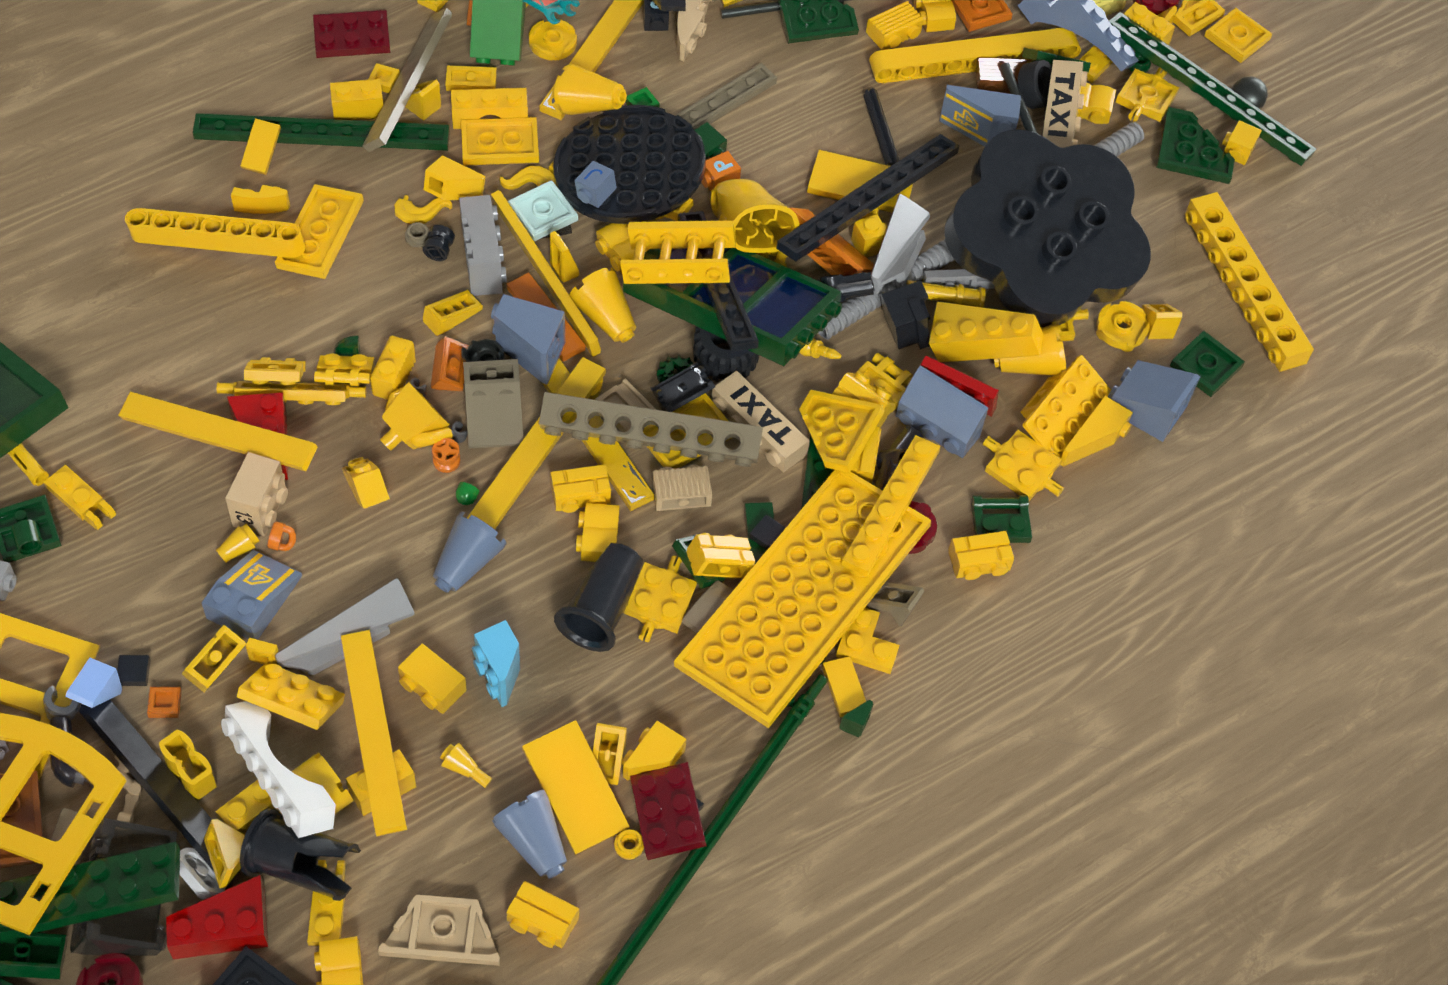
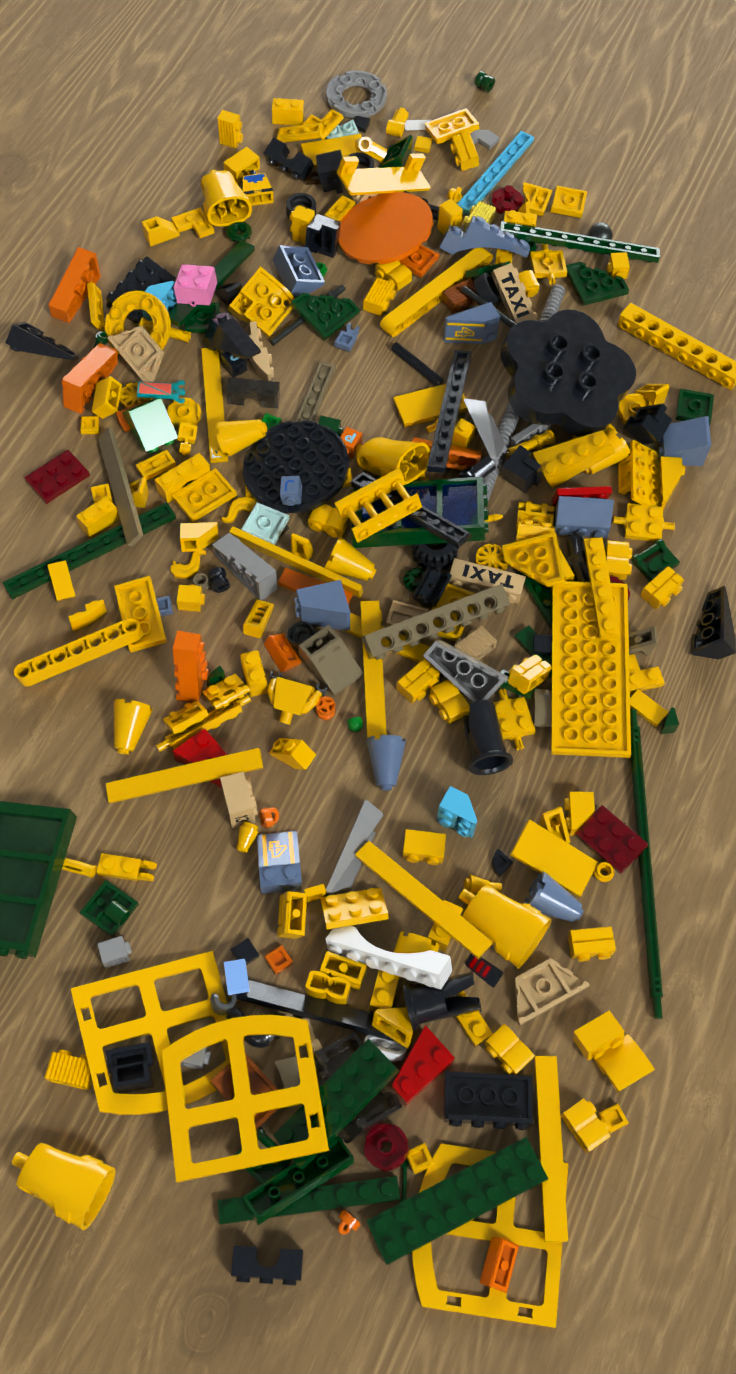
camera: 30 degrees left, 5 degrees up
none -> yellow cone [114,699,153,755]
none -> sand blue tile [156,596,173,616]
none -> orange wedge [173,630,209,703]
none -> yellow plate [177,422,198,456]
none -> yellow brick [177,584,206,612]
none -> clear smoke arch [226,377,280,409]
none -> yellow brick [320,951,367,990]
none -> sand blue plate [335,323,359,352]
none -> light grey wedge [423,640,509,702]
none -> yellow torso [458,884,552,969]
none -> black sticker [465,954,504,988]
none -> yellow wheel [475,544,508,571]
none -> black tile [492,849,513,878]
none -> yellow brick [605,540,632,580]
none -> black plate [624,404,672,444]
none -> black wedge [691,586,736,660]

